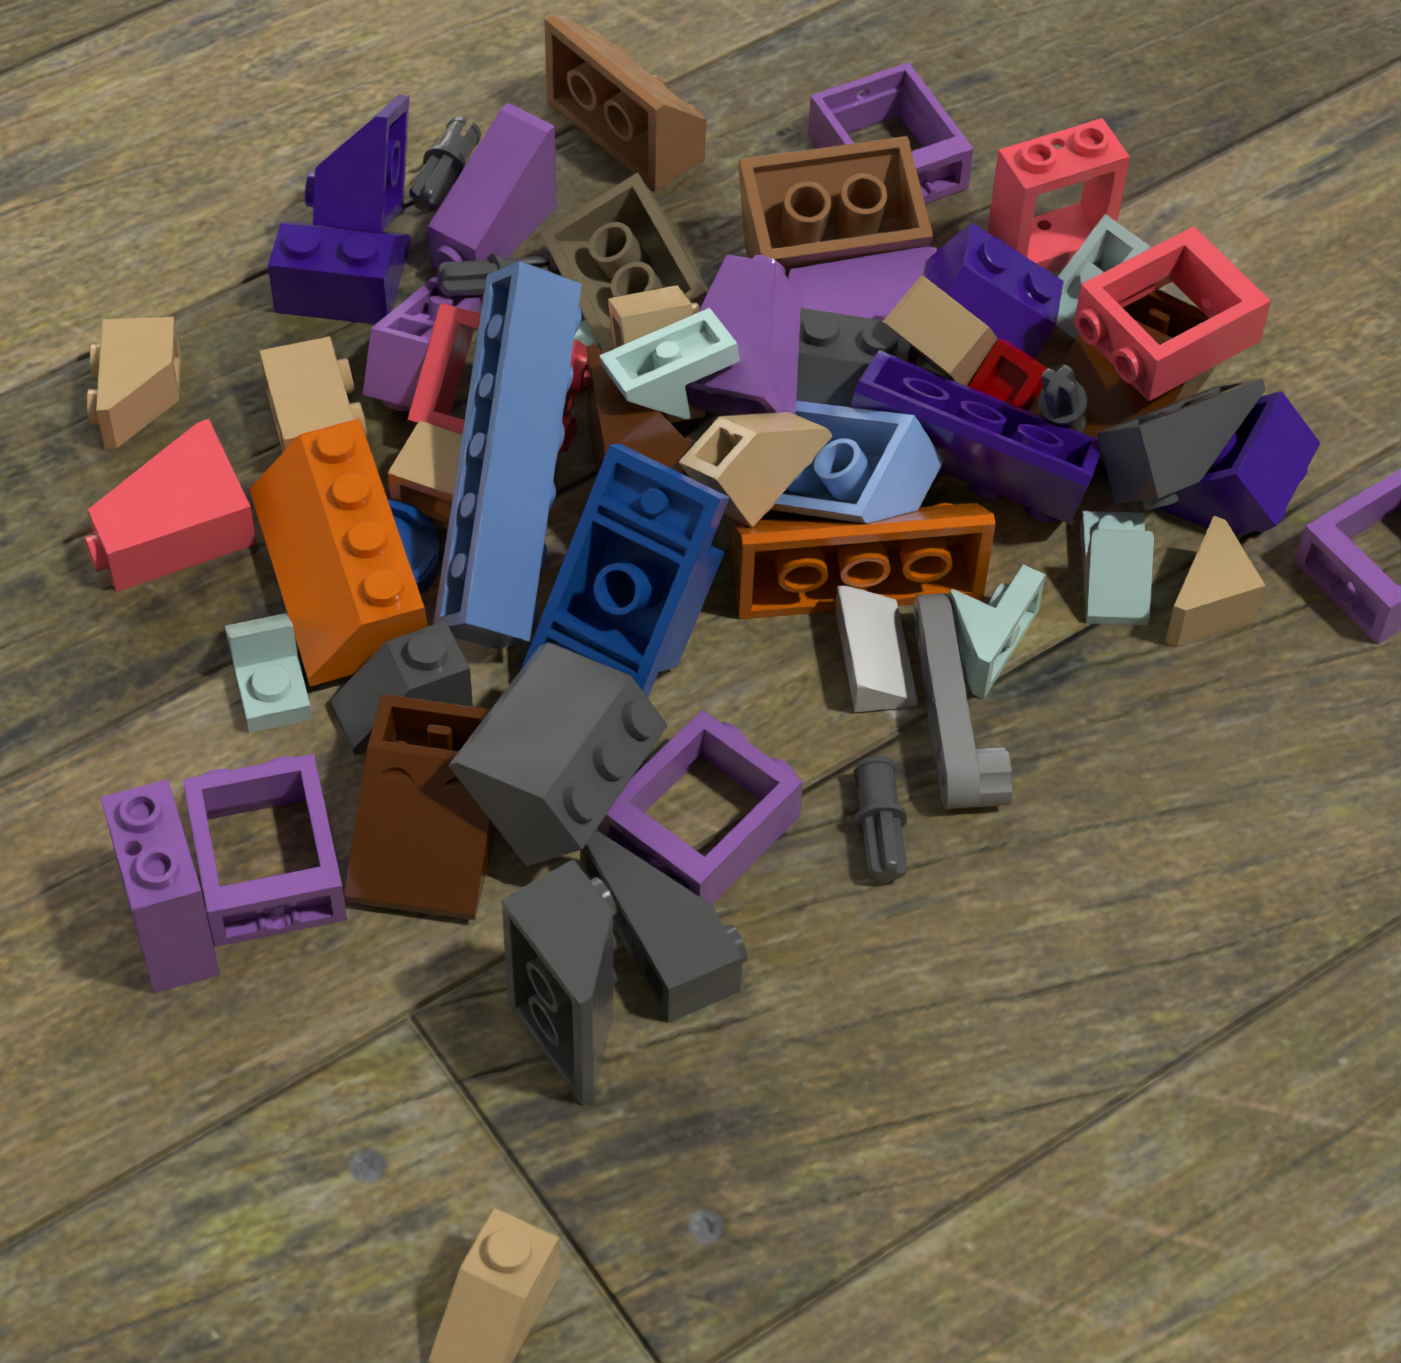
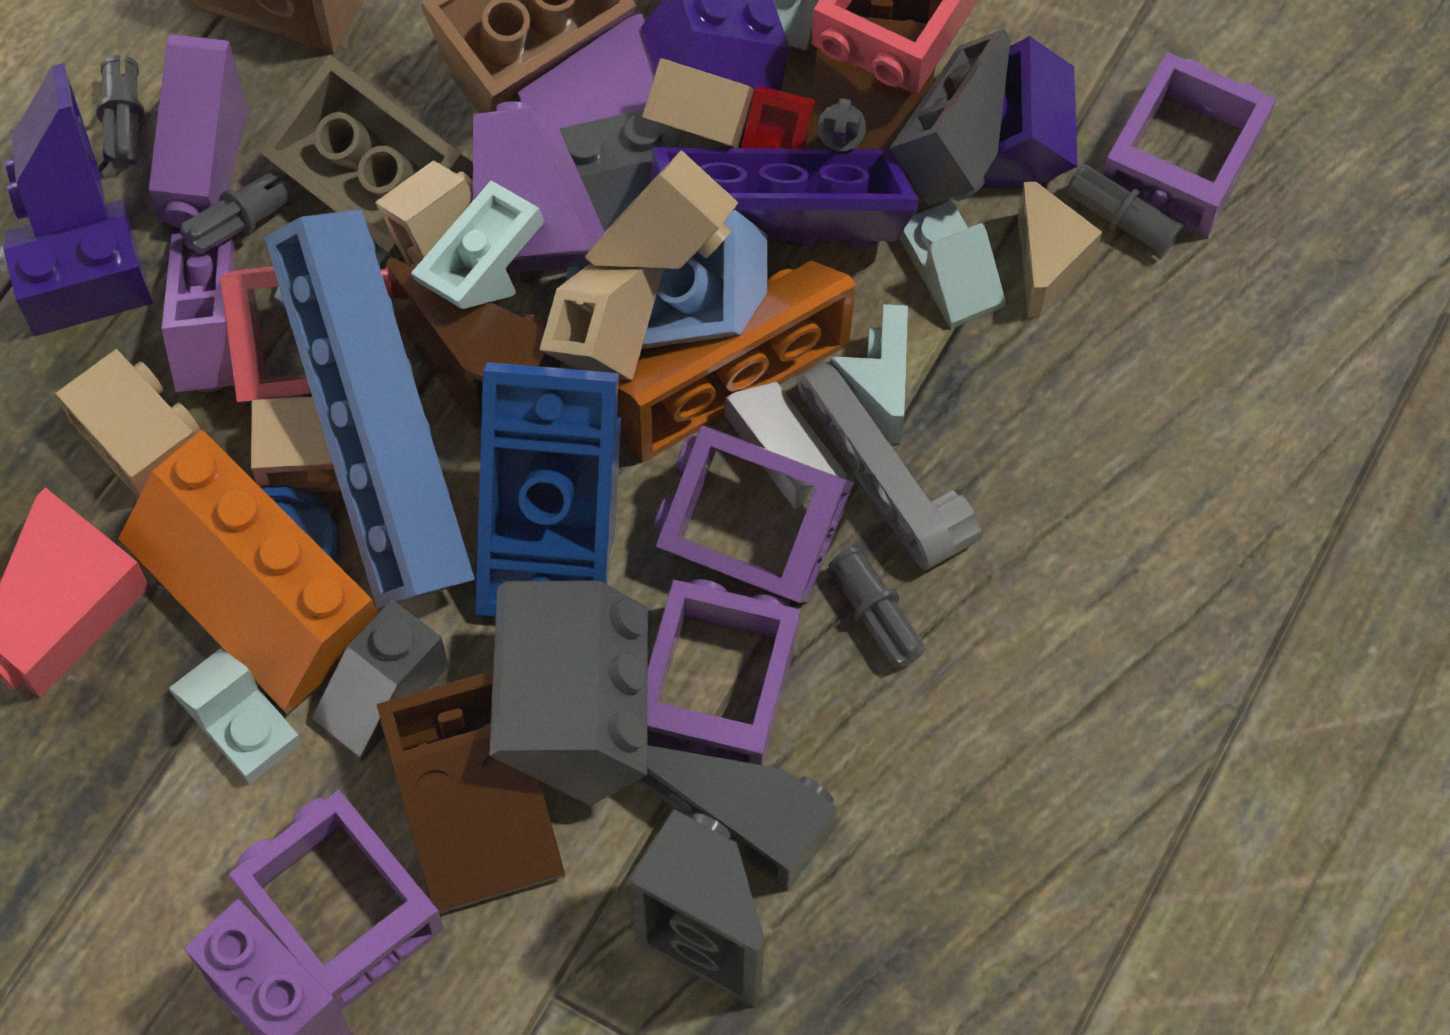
camera: 25 degrees left, 10 degrees up
none -> tan slope [585,150,738,269]
none -> medium lavender window [654,425,854,603]
none -> dark grey axle [1066,165,1184,257]

